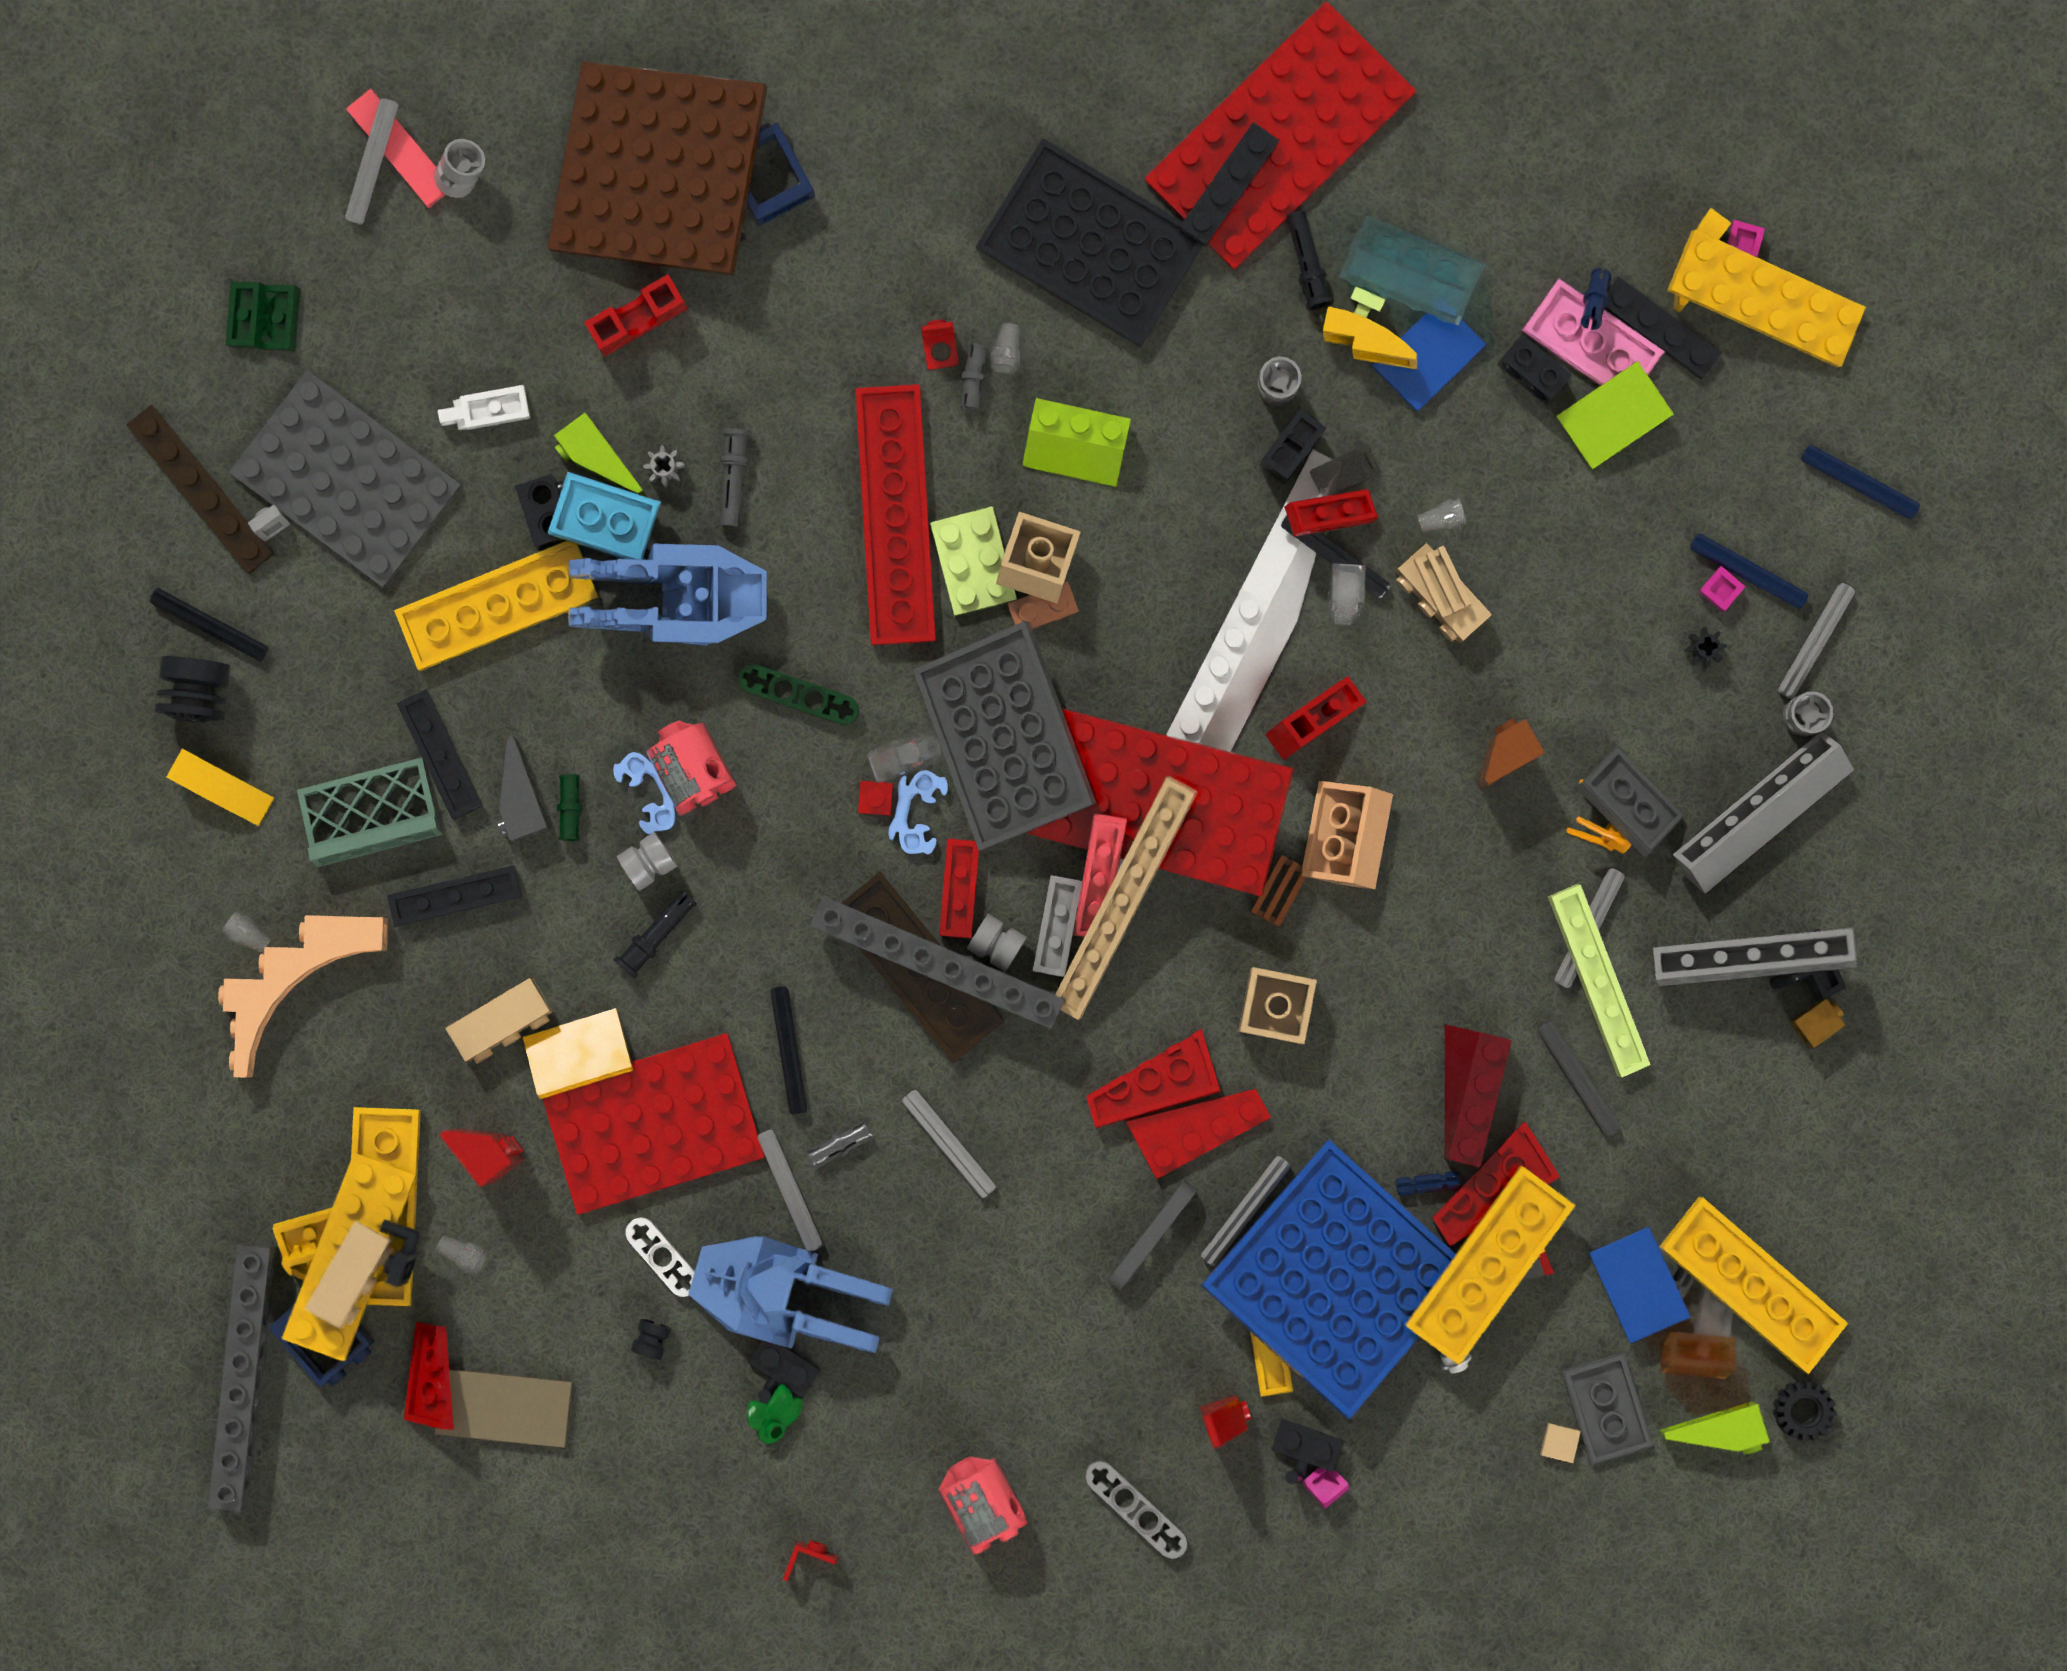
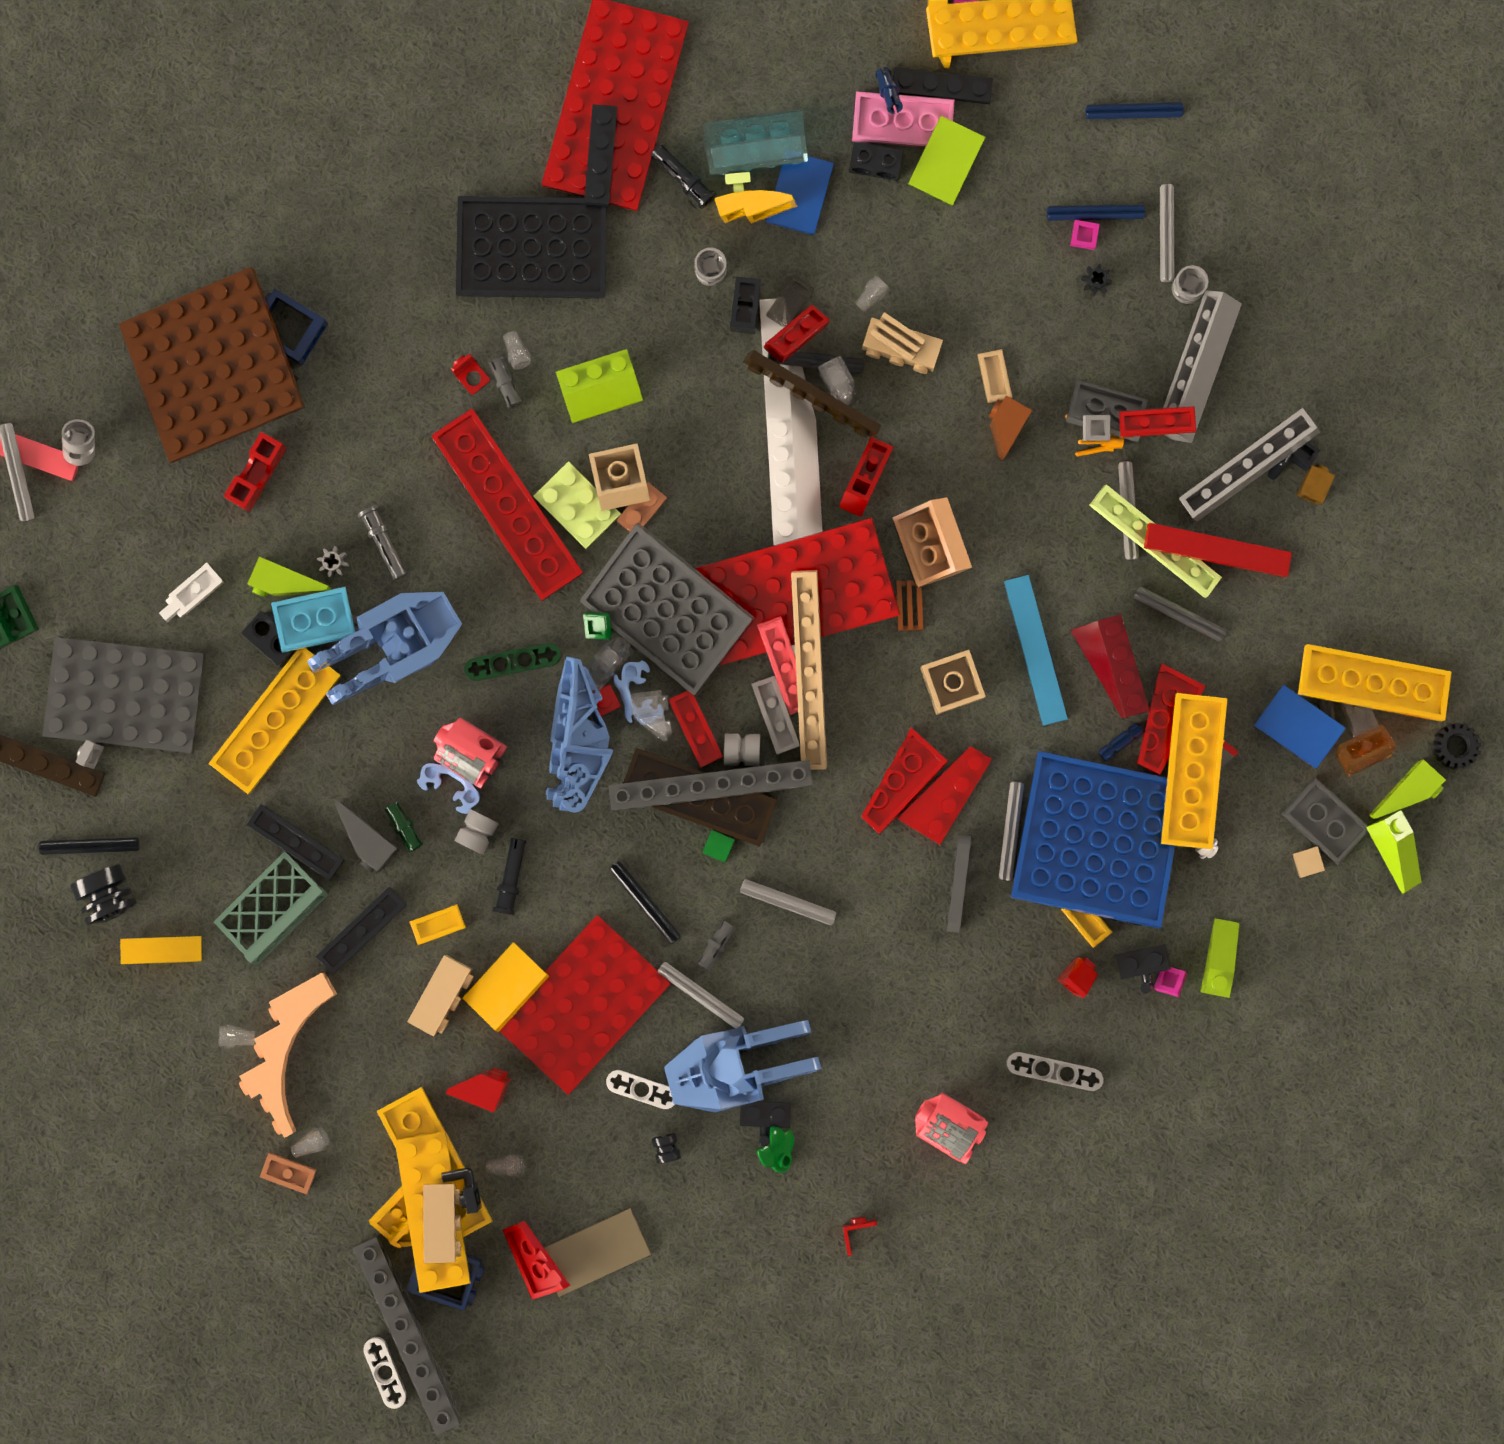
camera: 30 degrees left, 0 degrees up
none -> nougat plate [260,1153,317,1194]
none -> clear cone [290,1127,330,1159]
none -> white beam [364,1337,407,1409]
none -> yellow tile [410,904,466,945]
none -> medium blue connector [545,656,613,813]
none -> green tile [583,612,612,640]
none -> clear slope [631,690,672,742]
none -> green tile [702,830,735,862]
none -> dark brown plate [743,350,881,437]
none -> tan tile [977,349,1012,403]
none -> dark azure tile [1004,575,1068,726]
none -> light grey plate [1083,415,1110,441]
none -> red tile [1119,406,1196,438]
none -> red tile [1144,523,1292,577]
none -> lime slope [1201,918,1239,998]
none -> slope [1366,810,1422,894]

